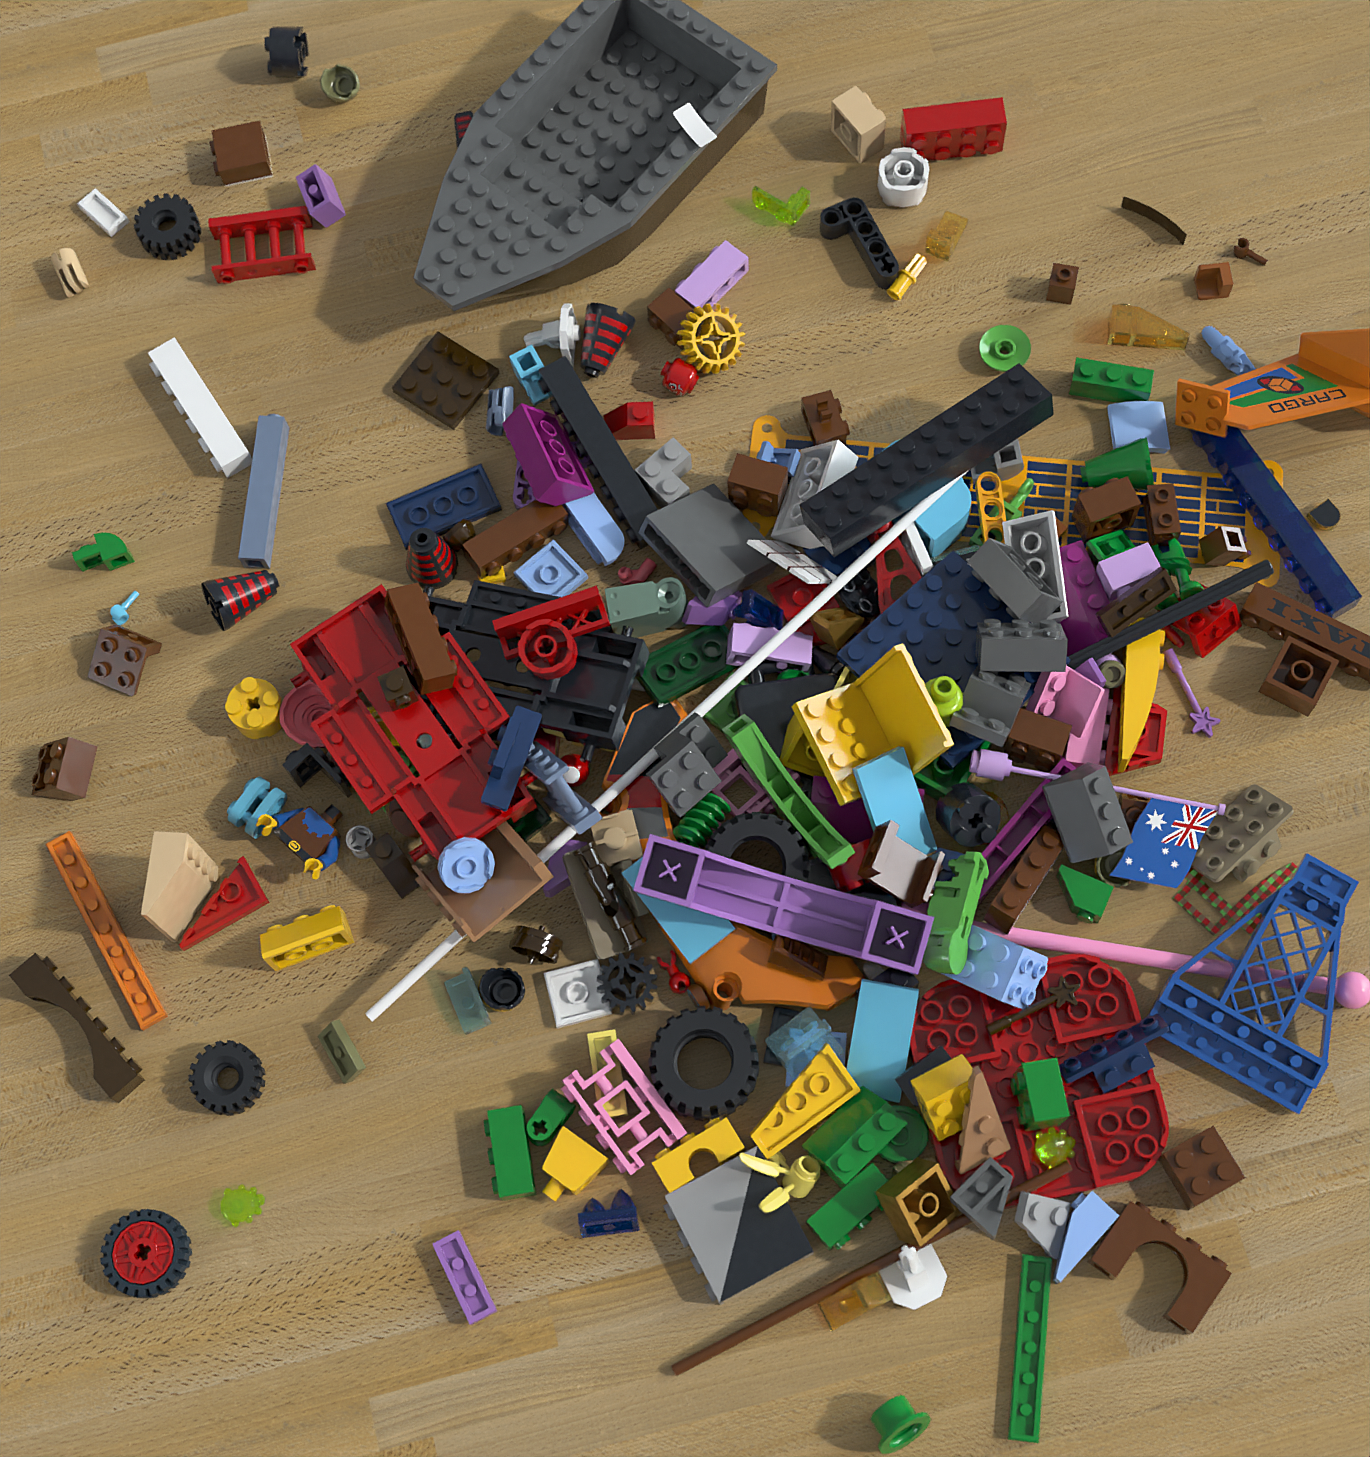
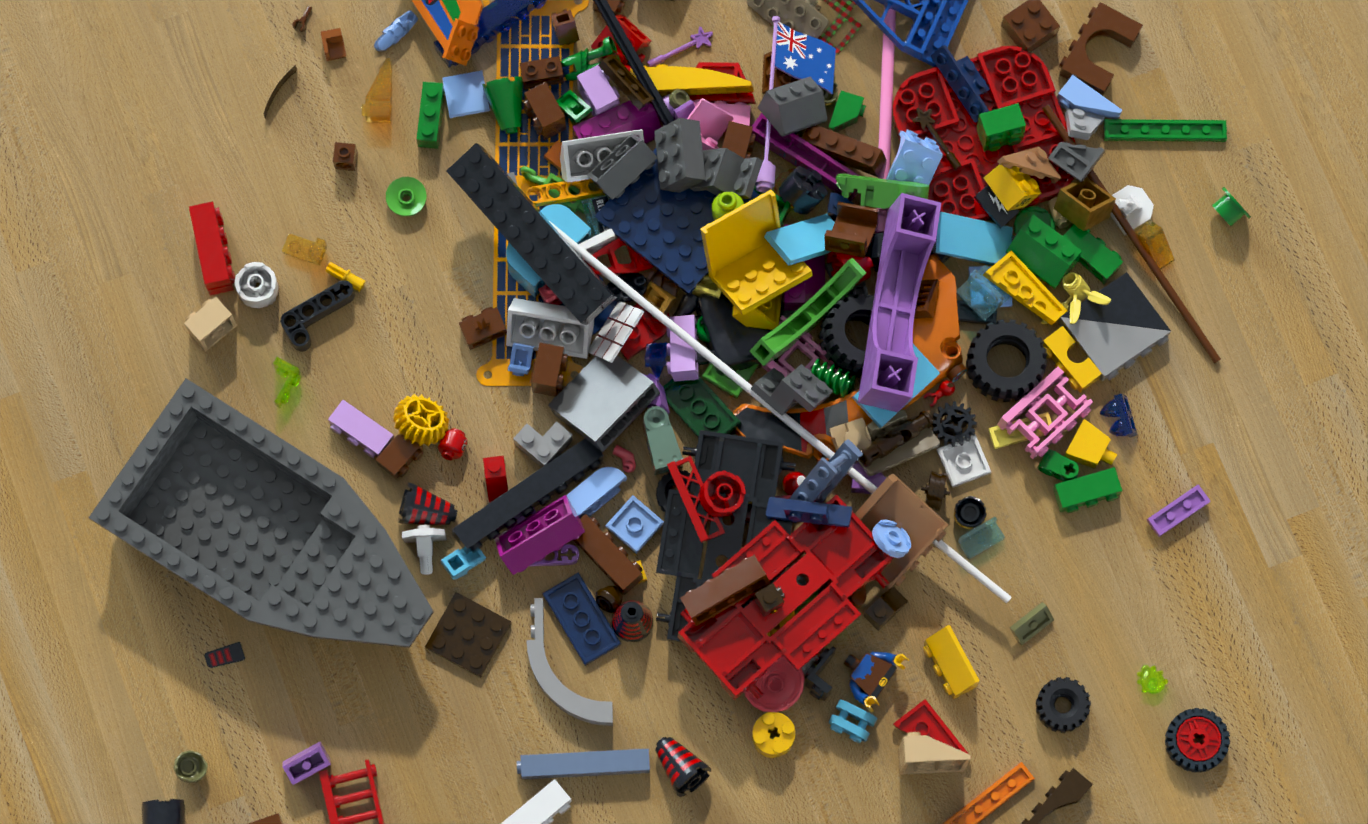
camera: 105 degrees left, 5 degrees up
light grey wheel [346,825,376,859] -> none
sand blue arm [486,386,514,436] -> none
white sticker [673,103,717,147] -> none
clear neon green piece [1035,1127,1075,1169] -> none
none -> light grey arch [526,598,613,726]

